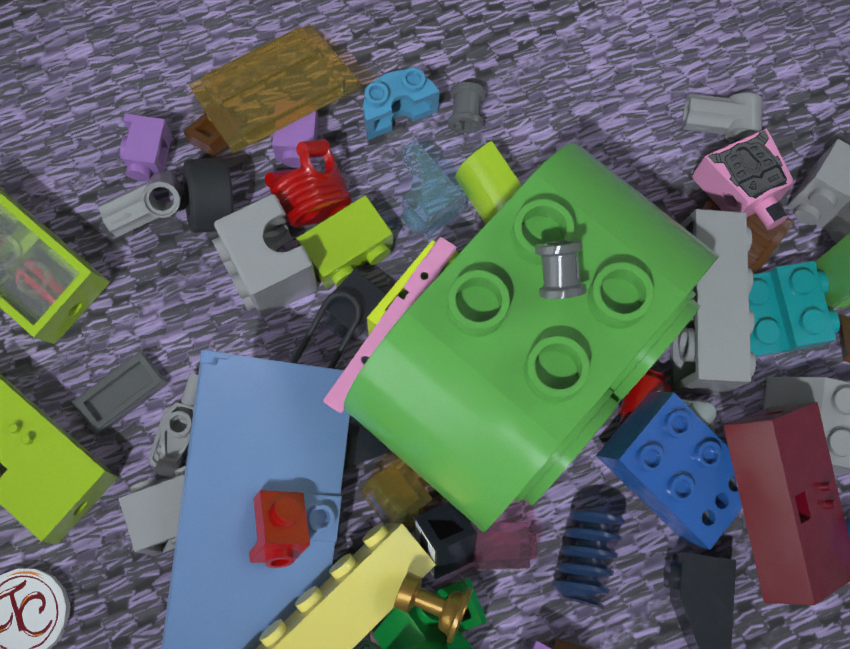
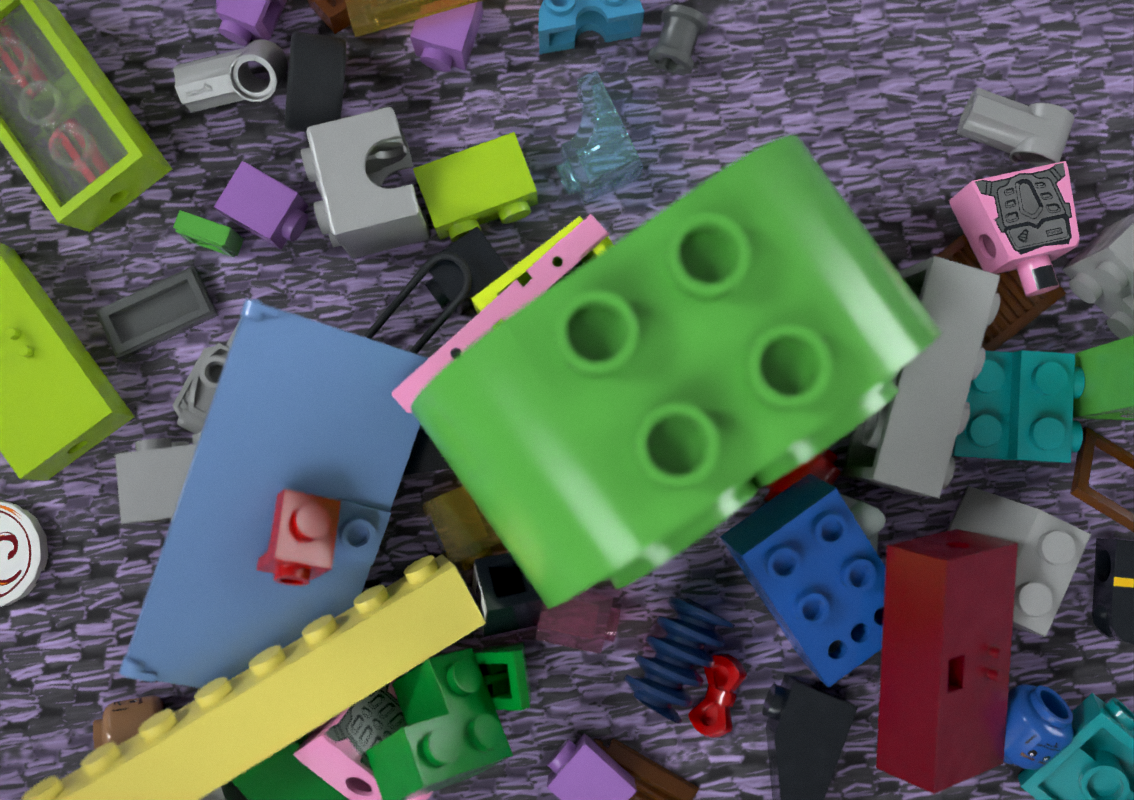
camera: 15 degrees right, 10 degrees up
red piece [265,139,352,228] -> none
pearl gold piece [394,572,473,644] -> none
lime brick [455,141,522,224] -> none
dark grey bush [535,240,587,299] -> none
none -> bright green tile [173,210,244,257]
none -> medium lavender brick [214,161,308,250]
none -> red piece [688,653,747,738]

